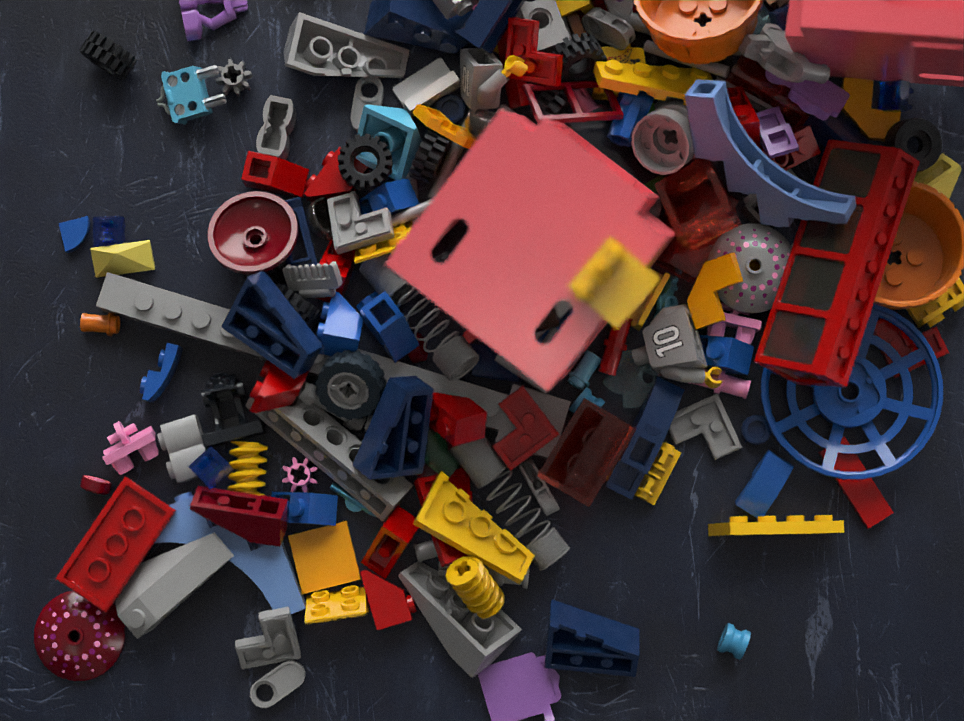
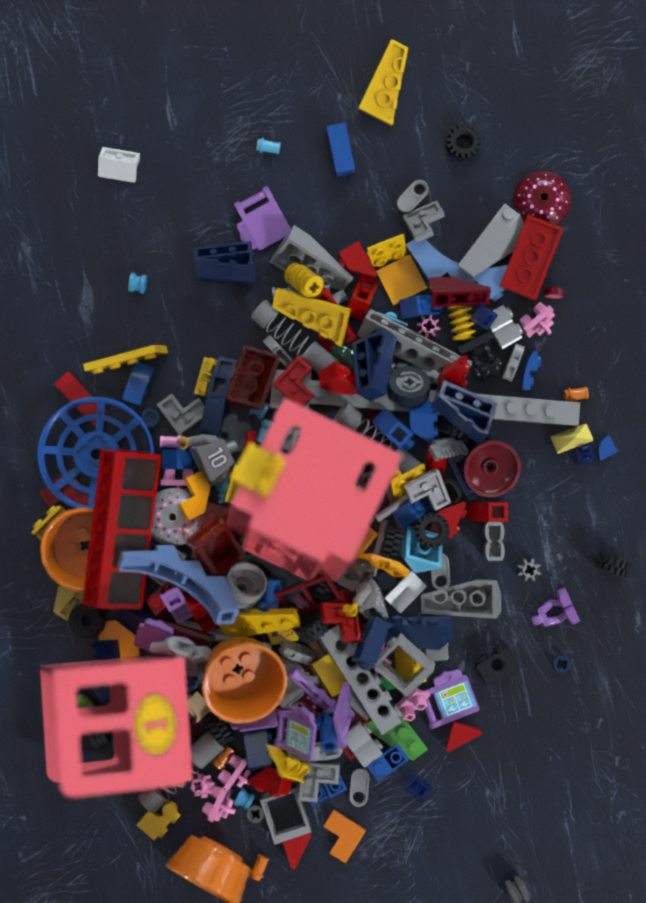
camera: 170 degrees right, 5 degrees up
medium azure piece [156,65,226,125] -> none
none -> light grey piece [502,343,525,382]

